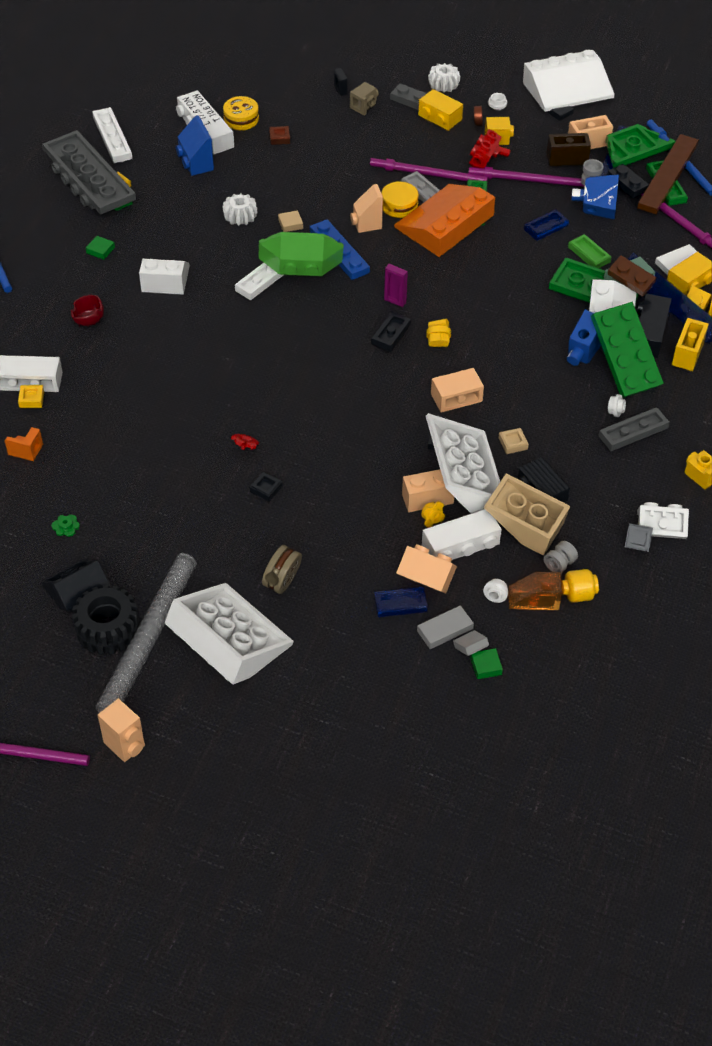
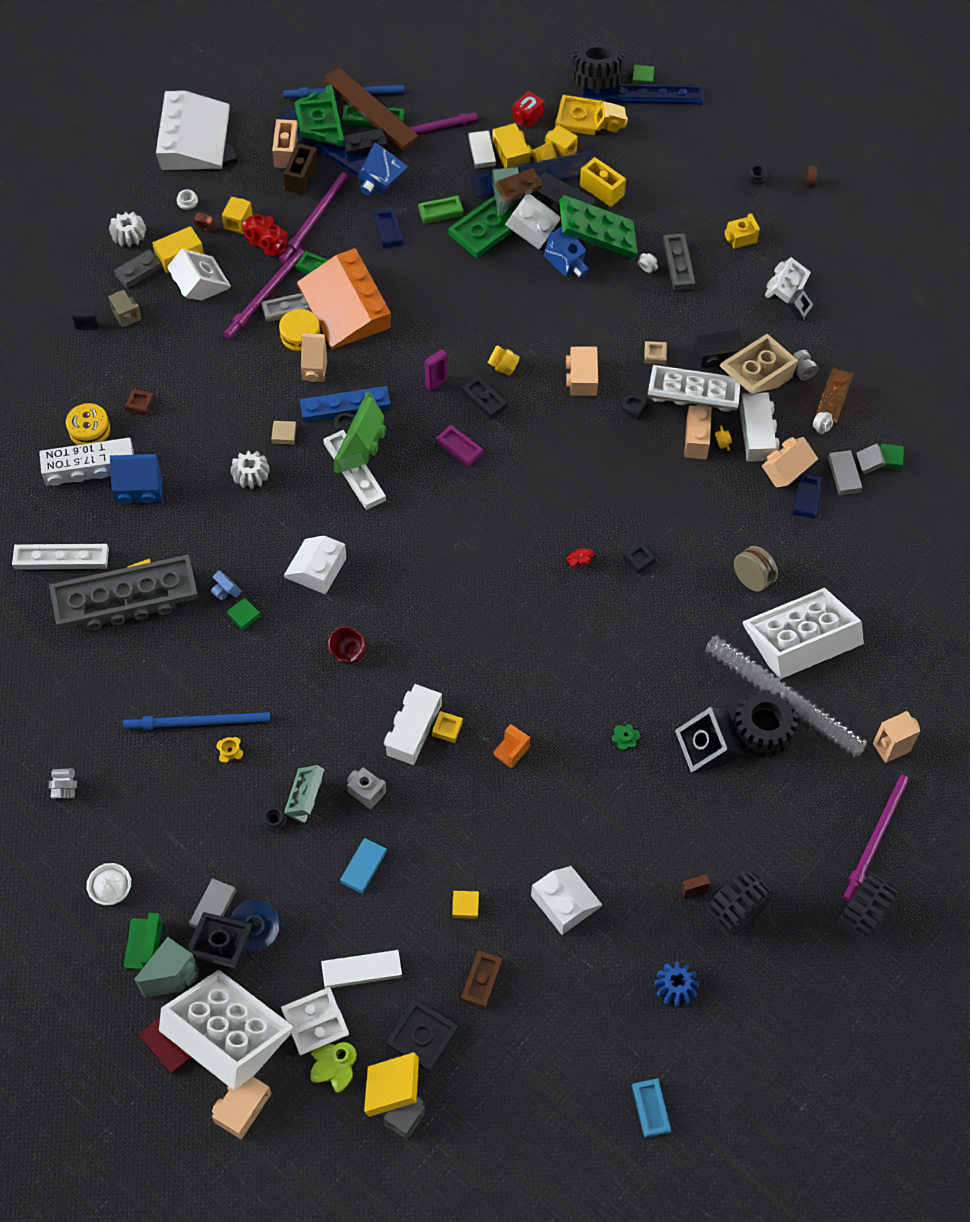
camera: 70 degrees left, 10 degrees up
yellow head [560,569,599,602] -> none
light grey wheel [581,159,603,186] -> none
none -> white slope [168,249,231,300]
none -> medium blue tile [211,571,242,600]
none -> magenta tile [436,425,484,468]

